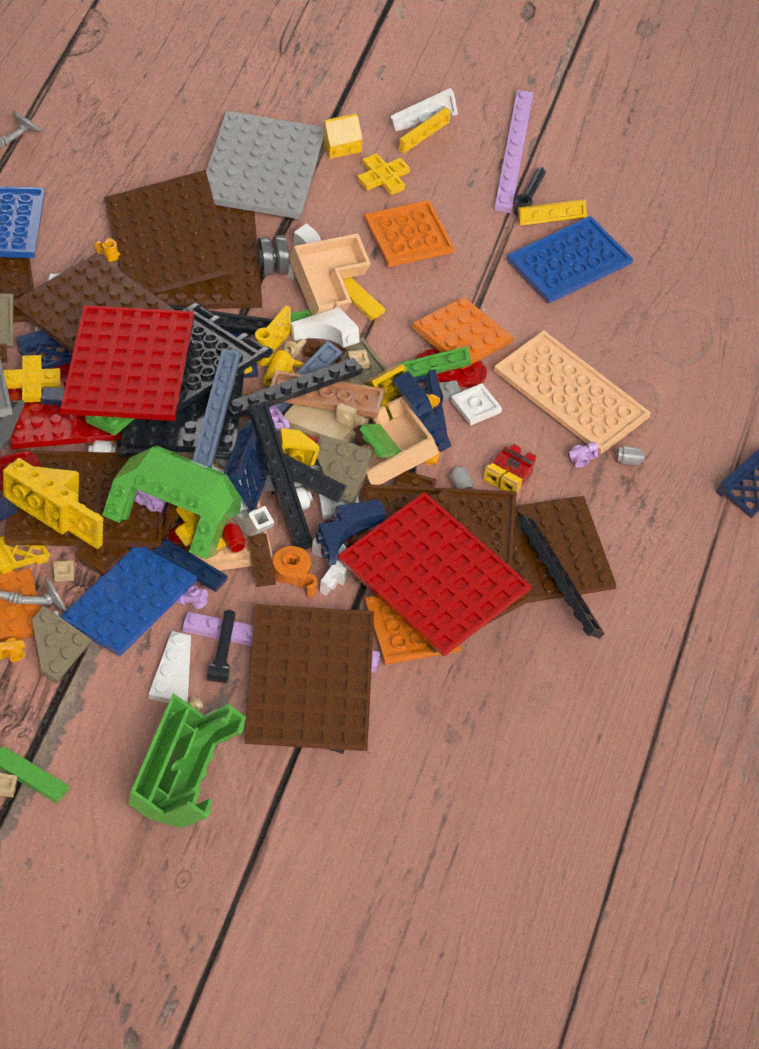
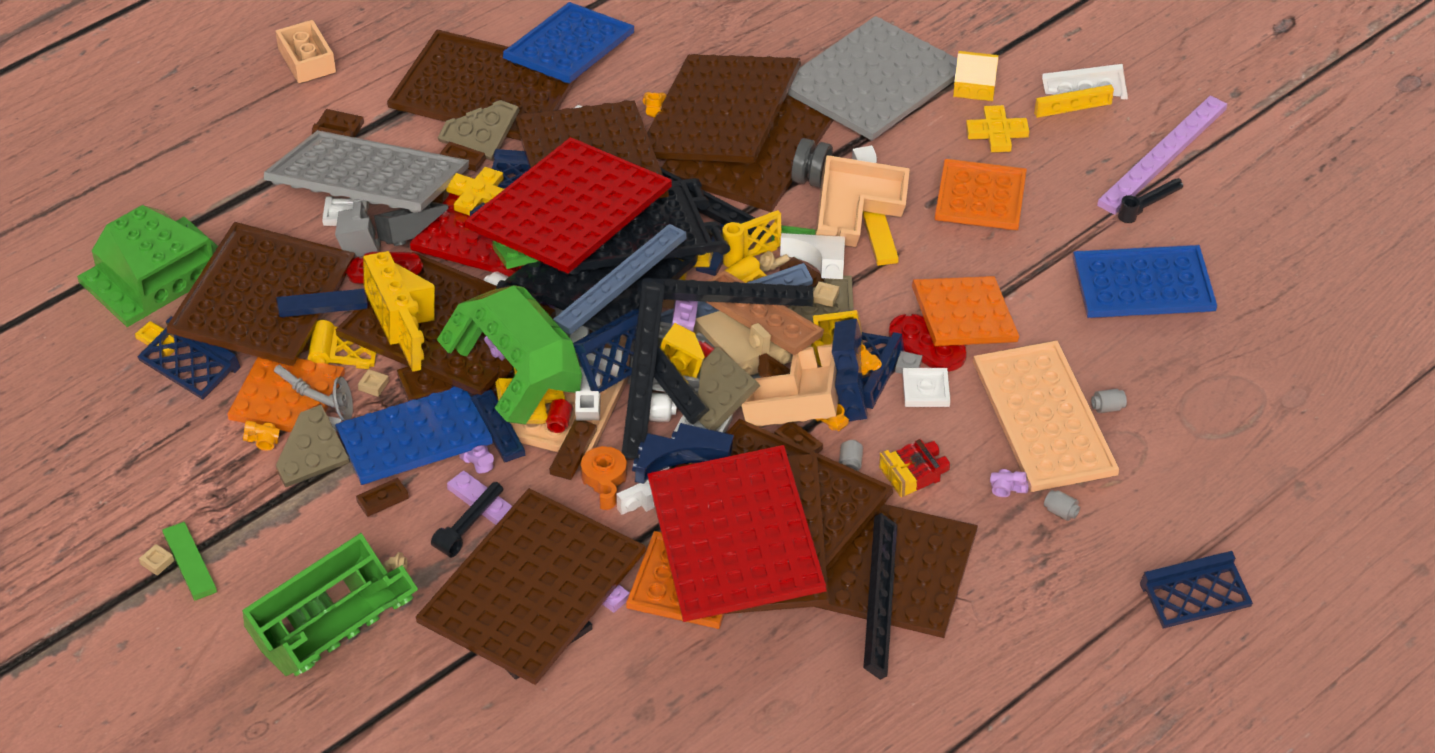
camera: 35 degrees right, 5 degrees down
white wing [149,631,191,703] -> none
bright green tile [360,424,402,458] -> none
bright green tile [397,346,472,377] -> none
yellow tile [518,199,587,226] -> none
none -> reddish brown plate [356,477,409,517]
none -> light grey brick [1091,389,1127,413]

